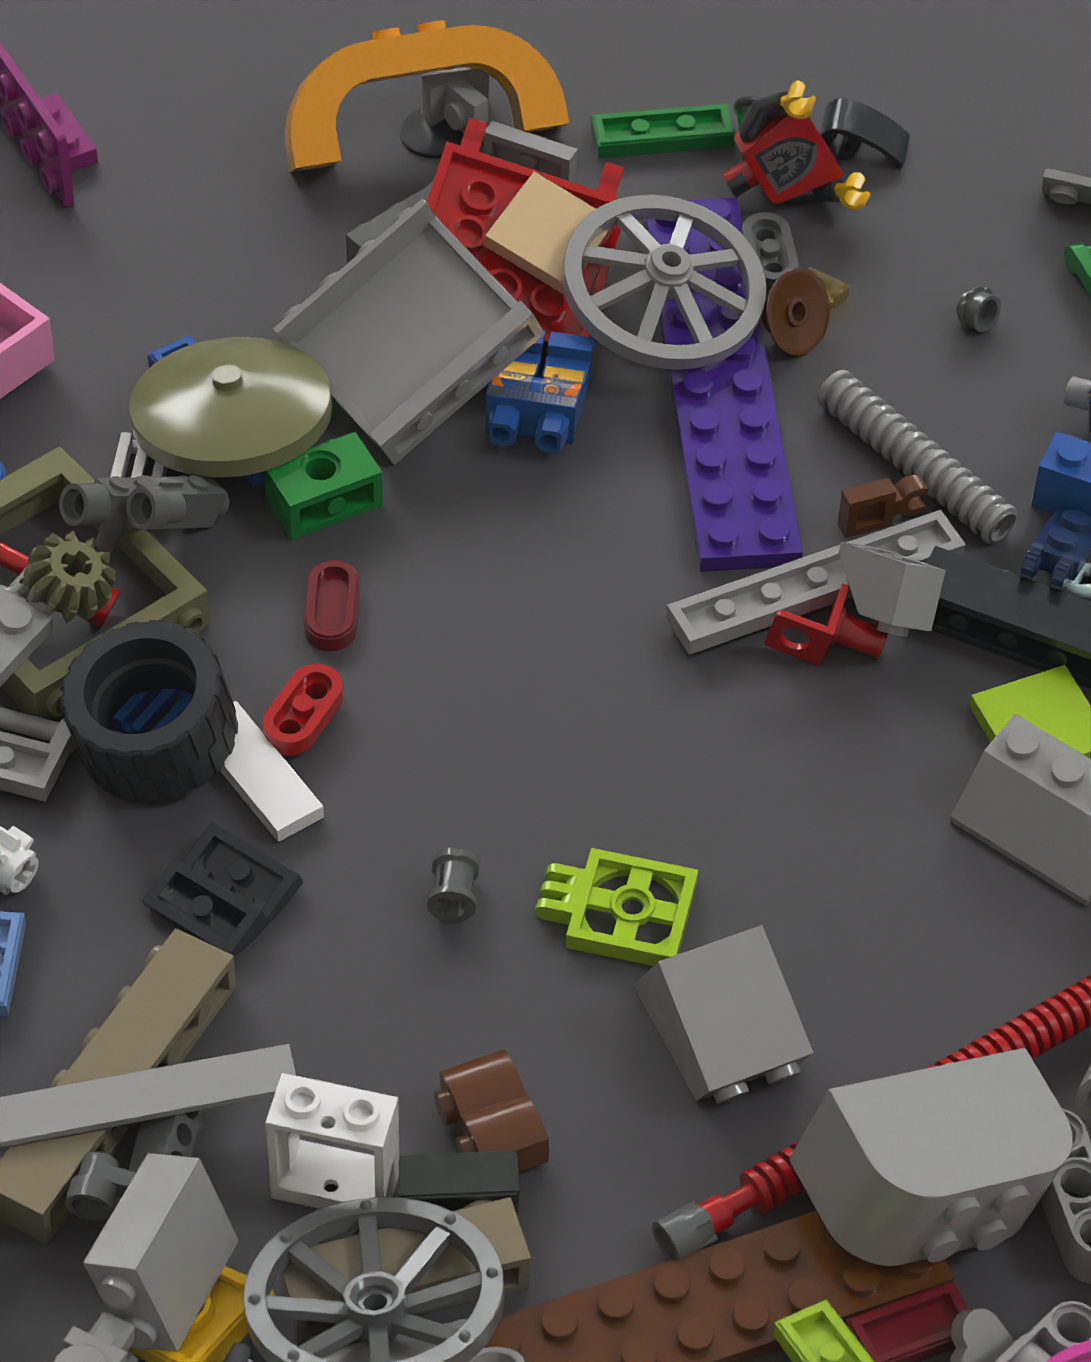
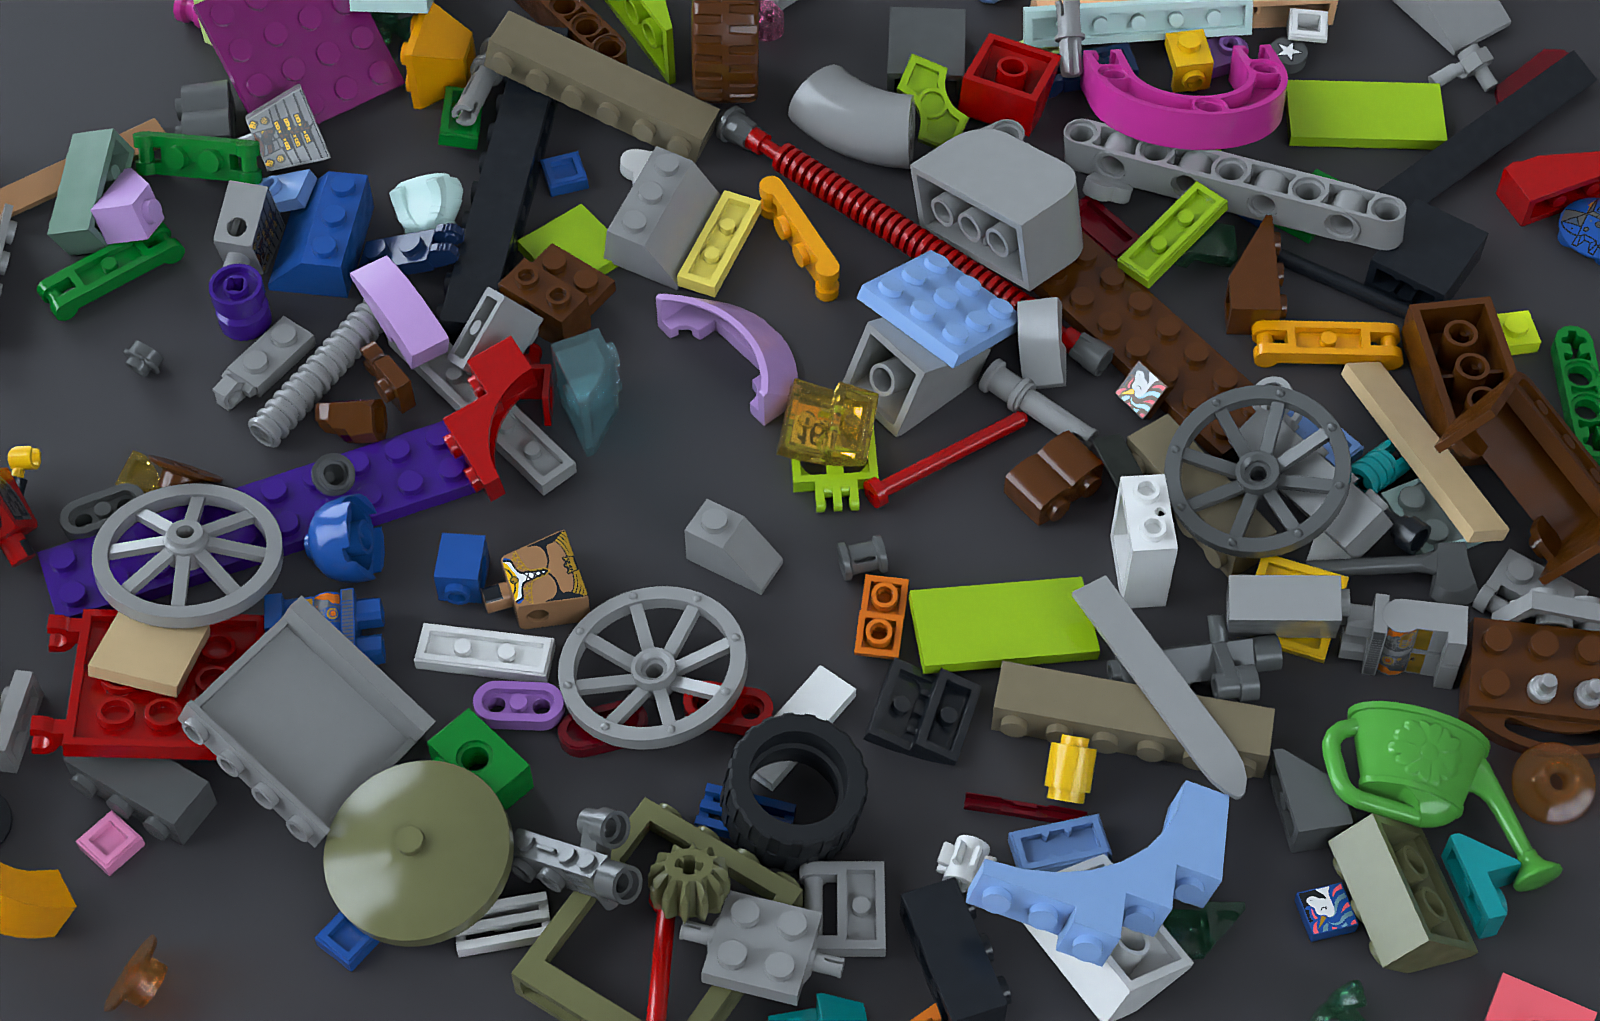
camera: 105 degrees left, 5 degrees up
none -> bright pink tile [76,810,145,876]
none -> clear orange piece [104,934,168,1012]
none -> dark purple wheel [209,263,272,341]
none -> light grey hinge [213,316,316,412]
none -> blue cylinder [304,493,385,583]
none -> dark grey plate [311,453,355,497]
none -> reddish brown rock [315,399,388,444]
none -> lavender slope [350,255,449,369]
none -> white tile [414,623,556,683]
none -> blue brick [434,533,490,605]
none -> red arch [442,336,538,502]
none -> medium lavender plate [473,681,565,731]
none -> medium nougat torso [481,530,590,630]
none -> reddish brown brick [498,243,616,353]
none -> clear light blue slope [551,328,623,457]
none -> light grey wheel [558,586,748,750]
none -> lavender windscreen [656,294,798,426]
none -> light yellow plate [677,190,761,298]
none -> light grey slope [684,499,783,595]
none -> light orange plate [759,176,840,302]
none -> clear yellow slope [776,378,879,467]
none -> orange slope [854,574,909,660]
none -> light blue plate [857,250,1018,368]
none -> red bar [863,411,1028,508]
none -> lime tile [908,577,1100,674]
none -> dark red piece [964,792,1088,823]
none -> light grey pin [979,358,1099,449]
none -> light grey slope [1017,297,1066,389]
none -> yellow brick [1044,734,1097,804]
none -> tile [1115,361,1174,420]

